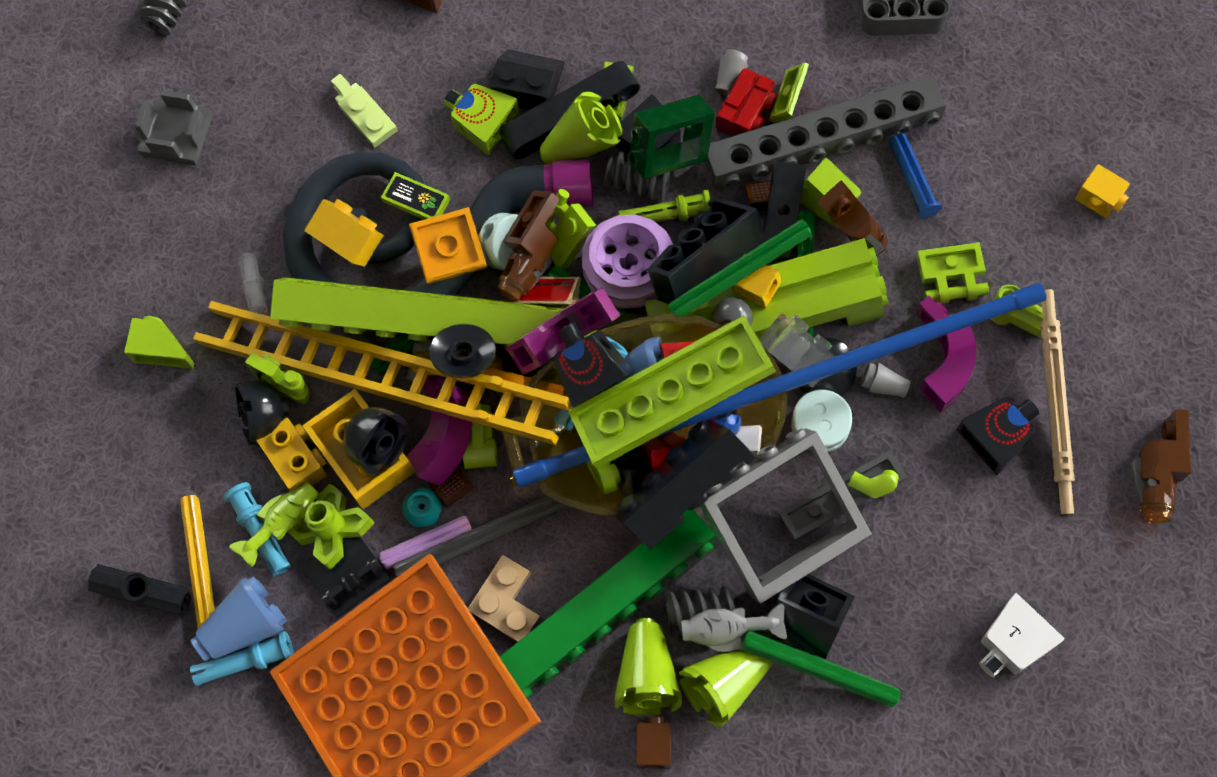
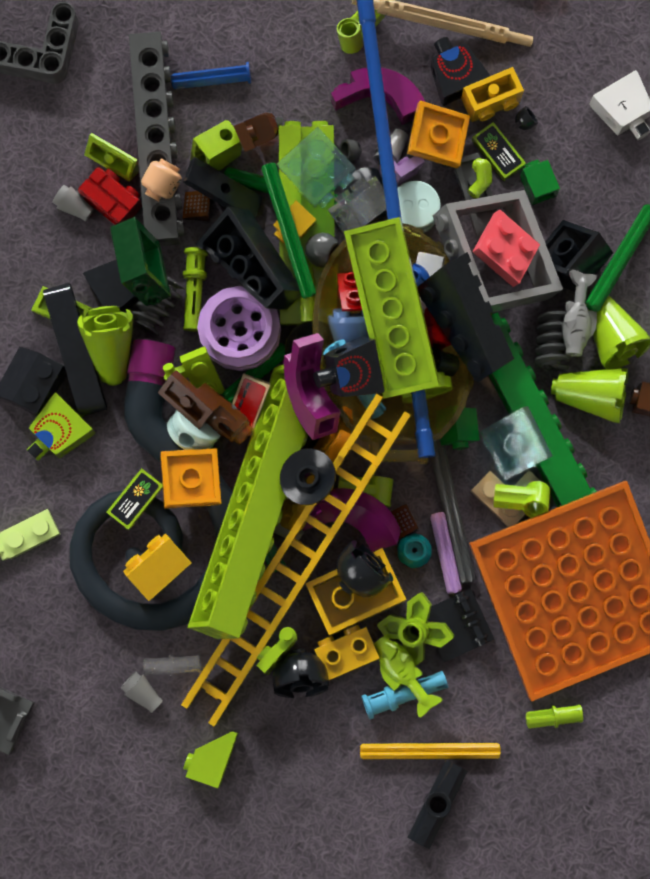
camera: 85 degrees left, 10 degrees up
medium blue cone [190,576,288,661] -> none
medium azure pin [190,631,294,686] -> none
lime plate [916,242,989,304] -> none
none -> light grey cone [121,671,163,713]
none -> light nougat head [141,158,182,201]
none -> clear light blue plate [276,127,355,209]
none -> dark grey hinge [339,139,362,161]
none -> lavender bracket [378,156,425,187]
none -> light orange tile [407,101,470,168]
none -> green brick [438,407,480,450]
none -> yellow brick [461,67,524,122]
none -> tile [472,122,526,181]
none -> coral plate [472,210,540,287]
none -> clear light blue plate [480,406,552,481]
none -> lime piece [493,481,551,518]
none -> black hinge [515,106,538,130]
none -> green brick [520,160,560,205]
none -> lime axle [525,704,583,729]

